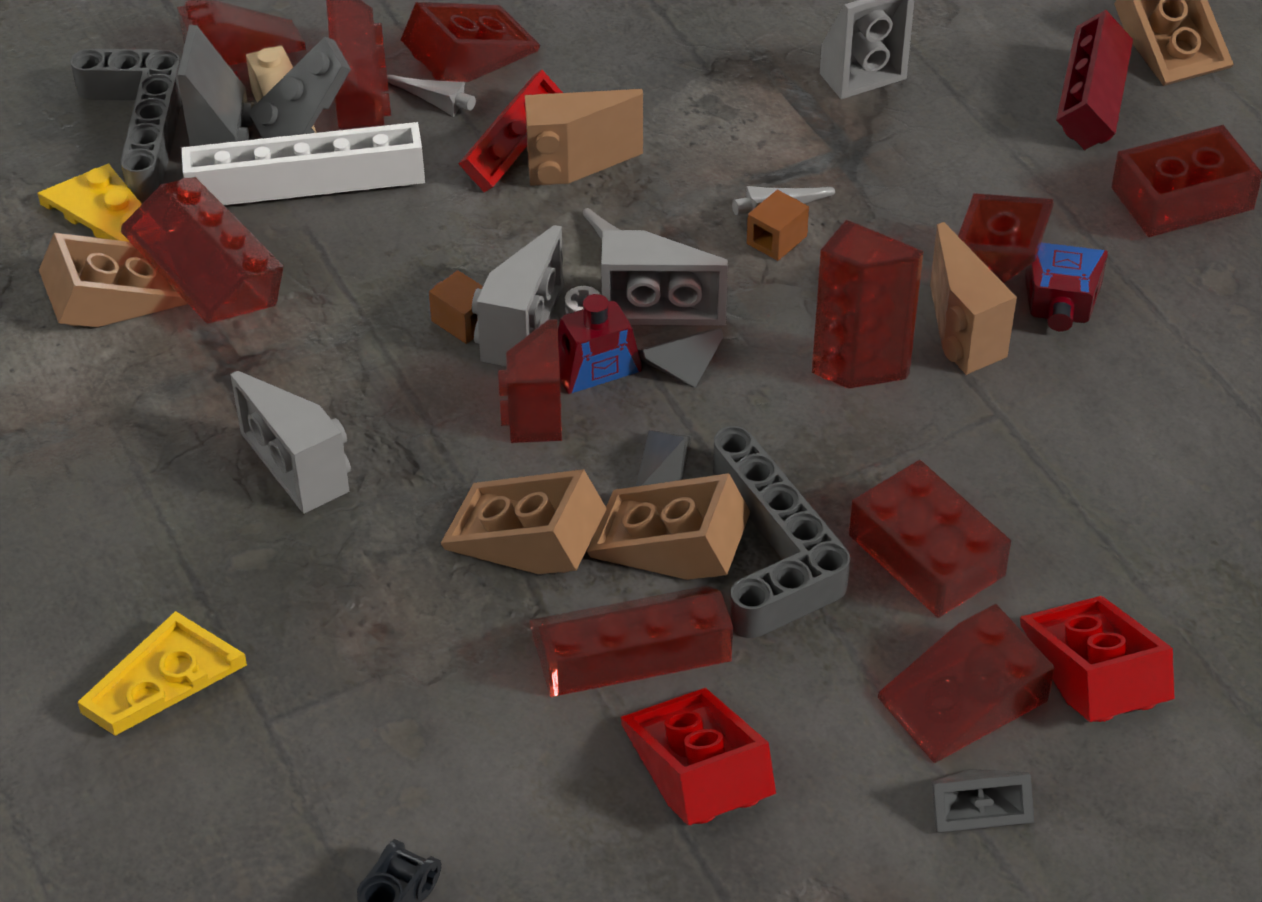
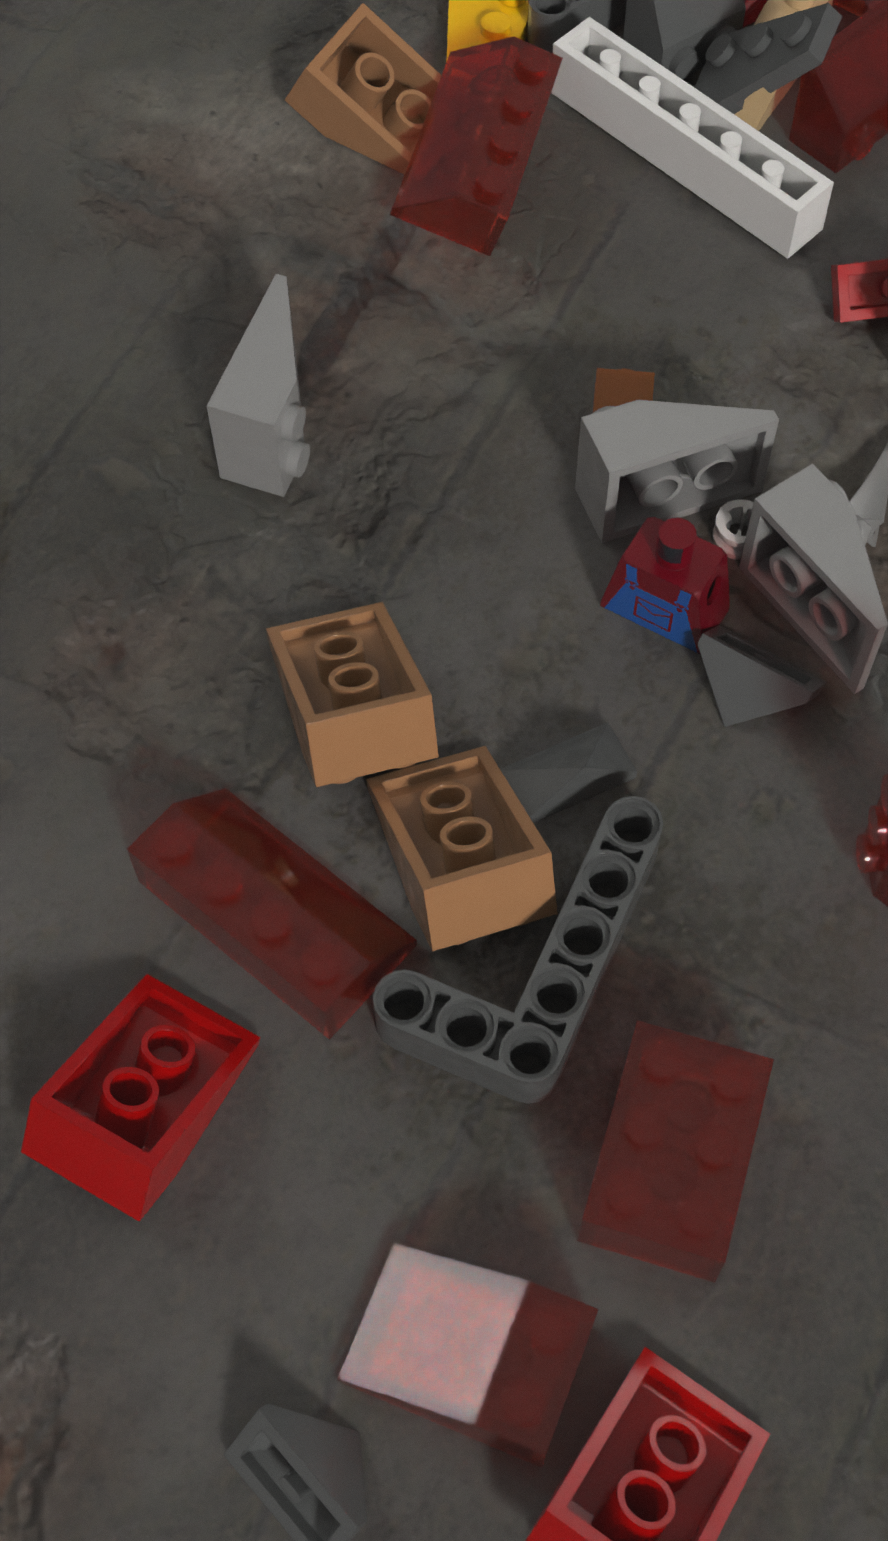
camera: 55 degrees right, 15 degrees up
clear red slope [498,319,562,443] -> none

